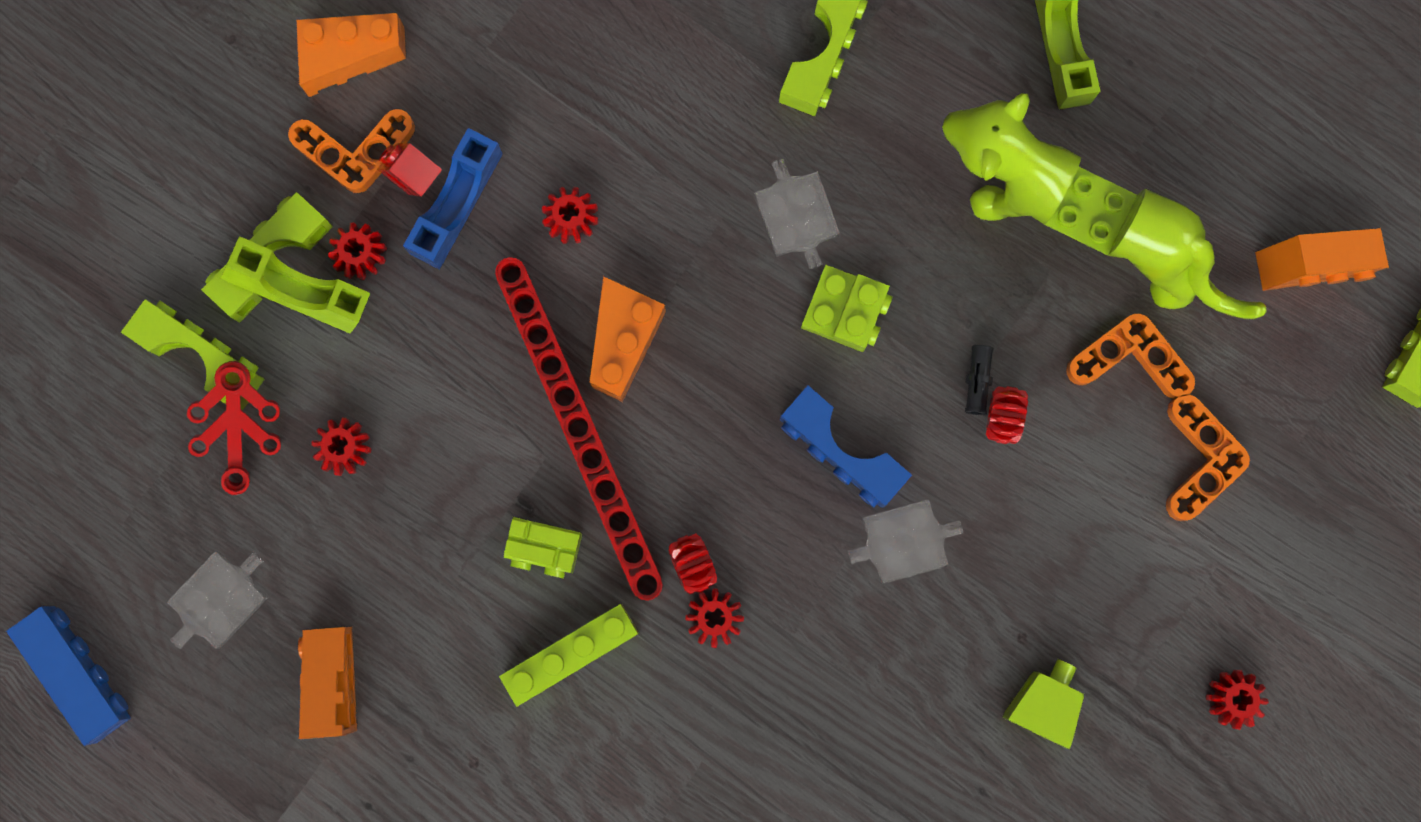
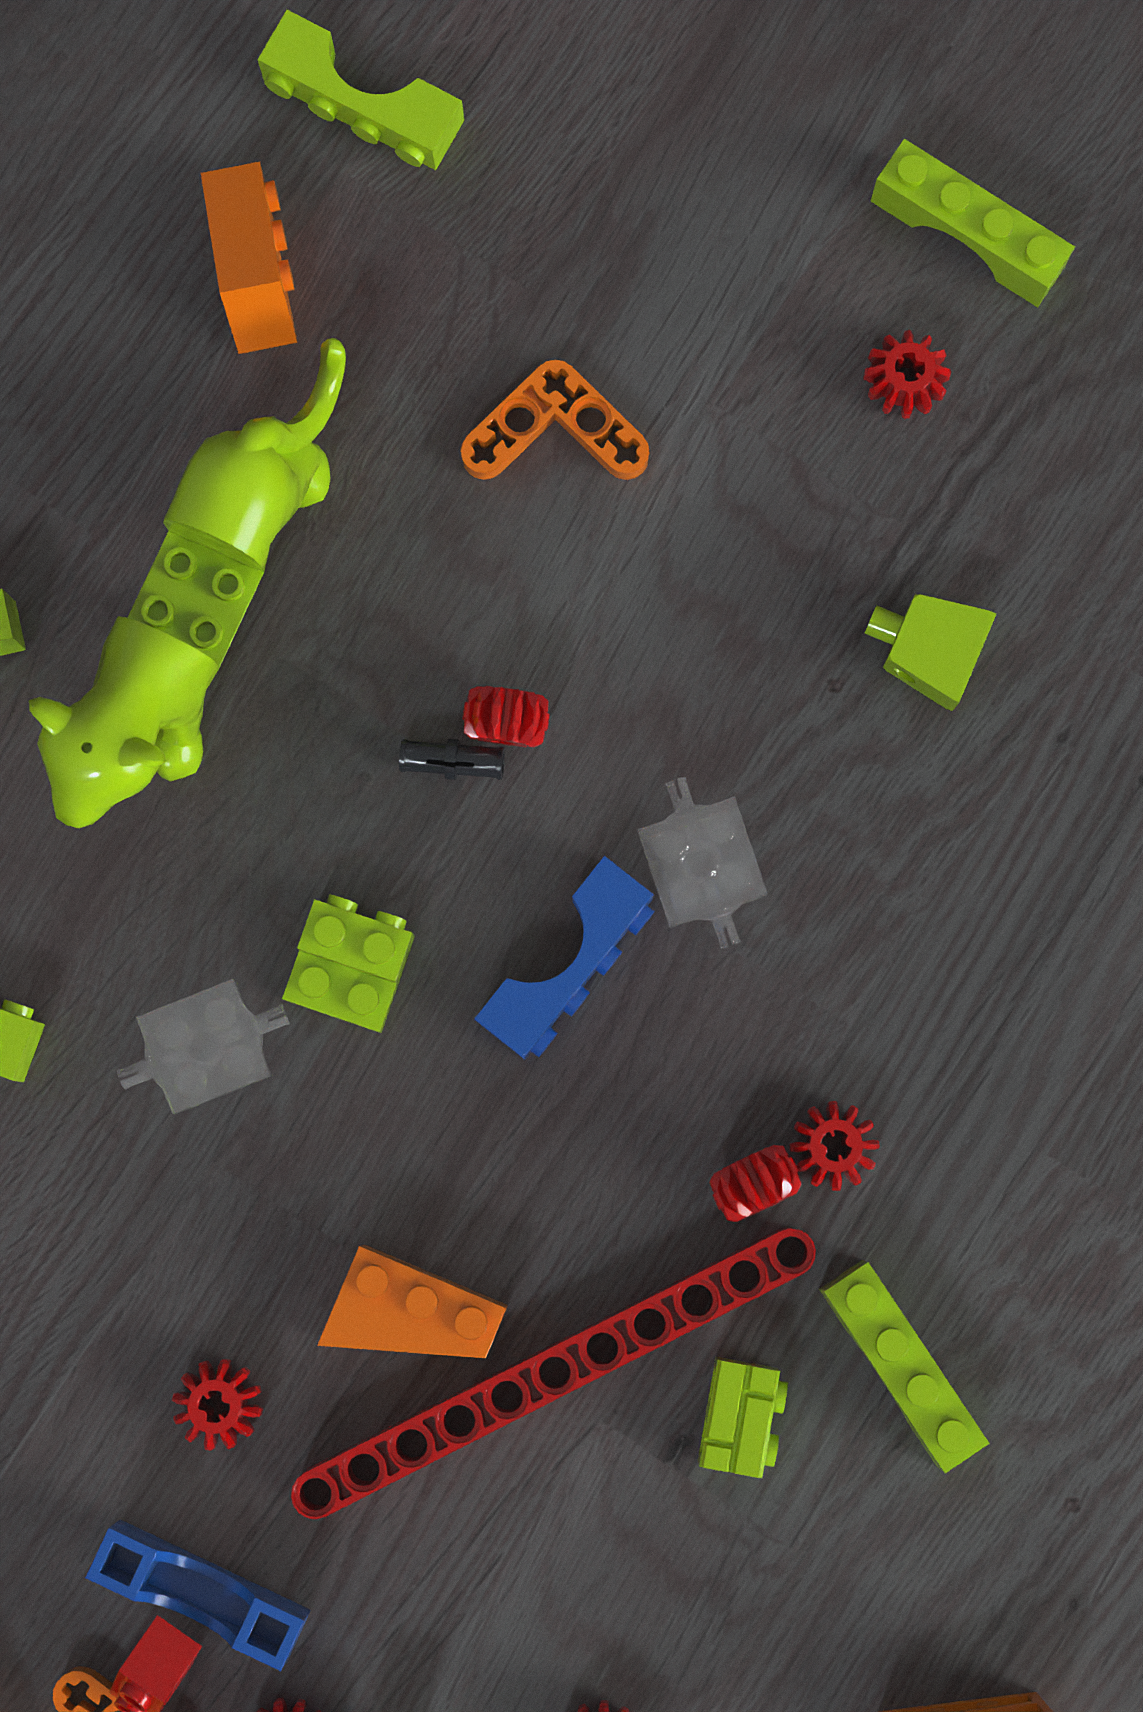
camera: 85 degrees left, 0 degrees up
orange beam [1066,314,1195,399] -> none
none -> lime arch [871,139,1075,308]

